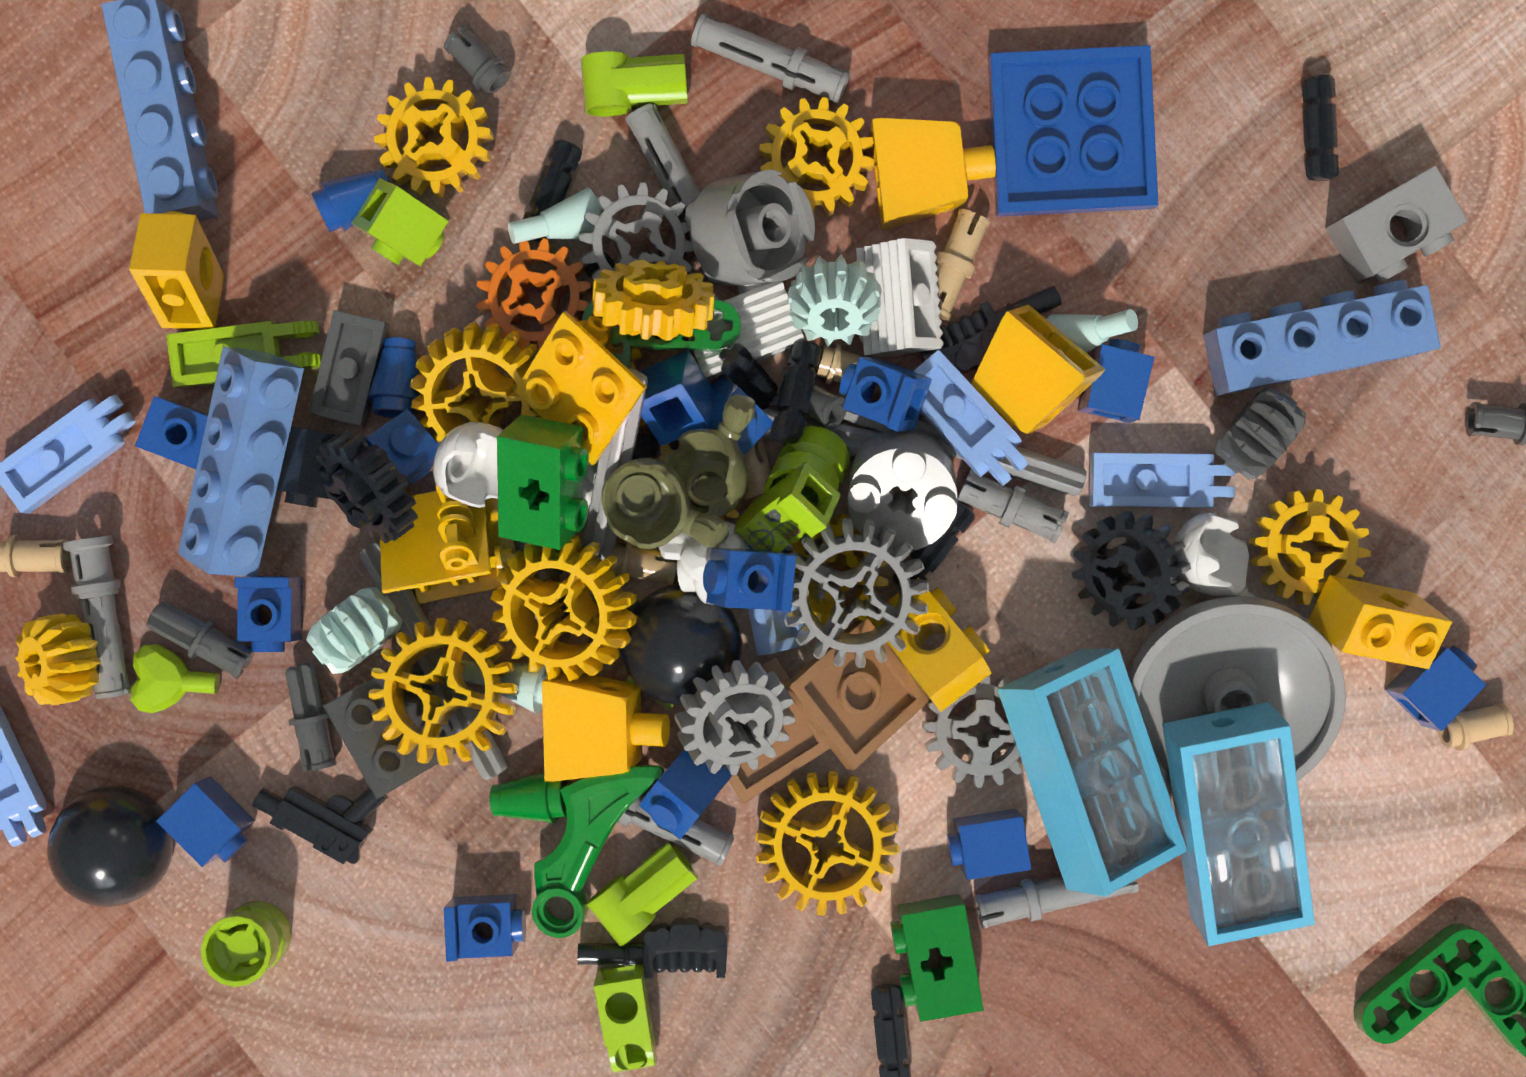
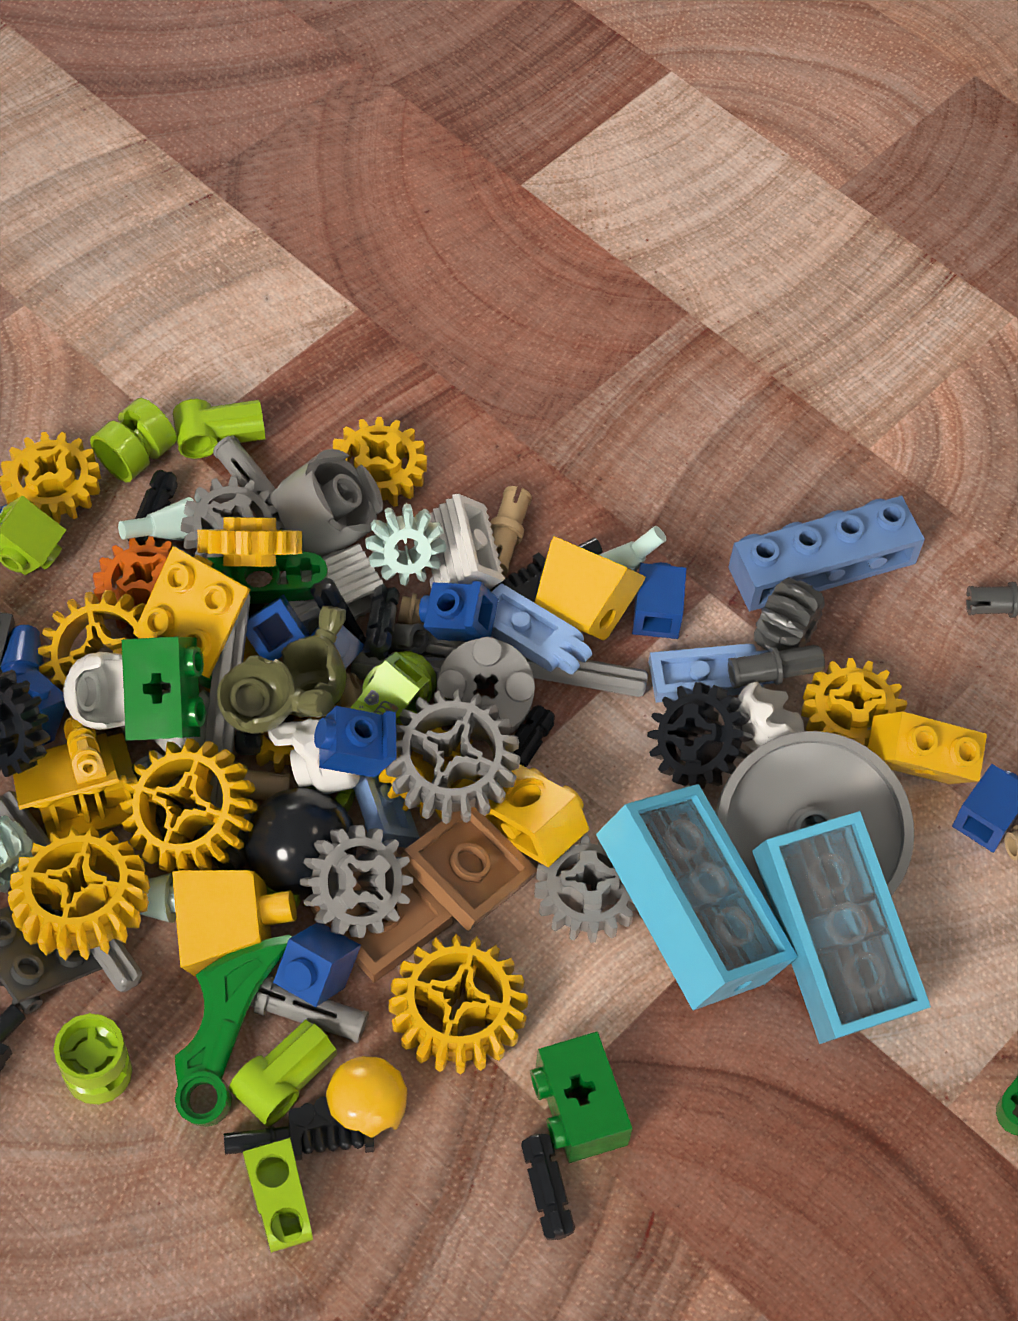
camera: 10 degrees left, 30 degrees down
dark grey pin [443,24,511,95] -> none
blue brick [444,894,526,962] -> none
green cone [489,772,570,823] -> none
light grey pin [691,12,851,104] -> none
yellow torso [869,118,996,230] -> none
blue brick [947,809,1031,880] -> none
light grey pin [957,470,1069,543] -> none
light grey pin [974,876,1139,929] -> none
blue plate [988,45,1159,217] -> none
black axle [1302,74,1339,181] -> none
light grey brick [1325,165,1468,283] -> none
none -> lime wheel [53,1013,133,1105]
none -> lime wheel [90,397,177,482]
none -> yellow hair [326,1056,408,1138]
none -> dark grey axle [727,645,825,689]

